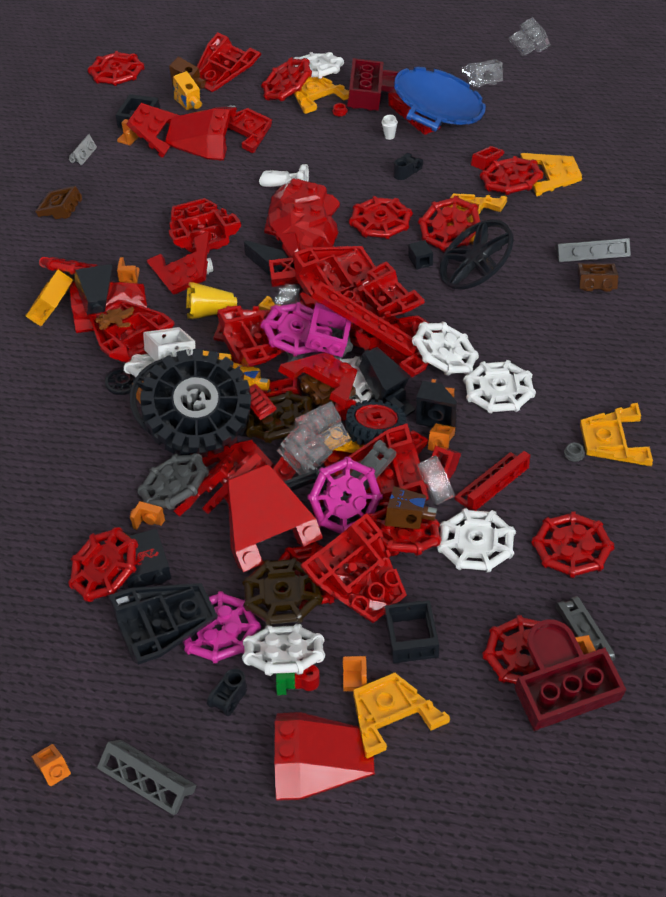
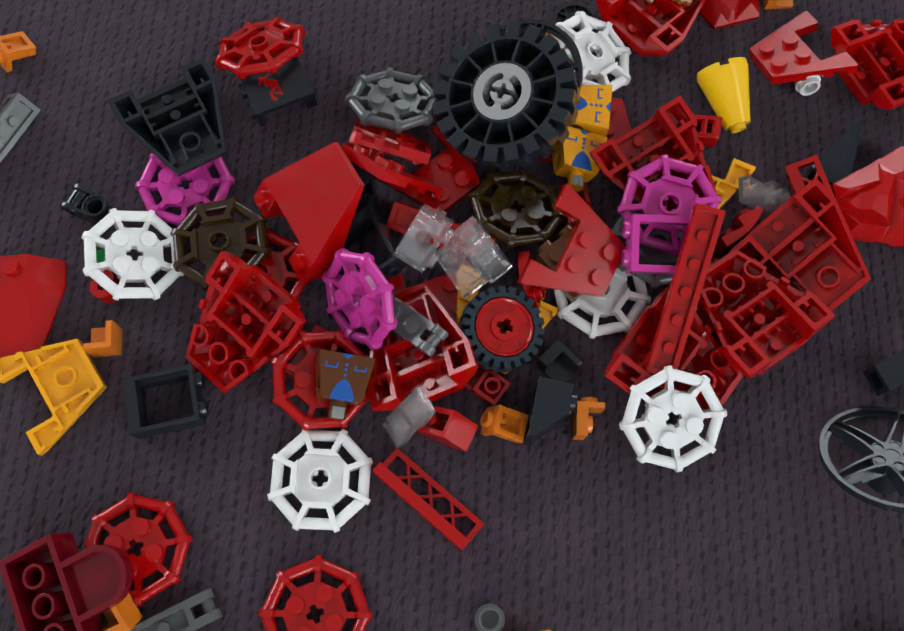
camera: 80 degrees right, 25 degrees up
orange bracket [130,501,165,530] -> none
white window [143,327,195,361] -> none
red slope [250,384,276,420] -> none
black slope [359,347,410,402] -> none
white plate [463,360,536,414] -> none

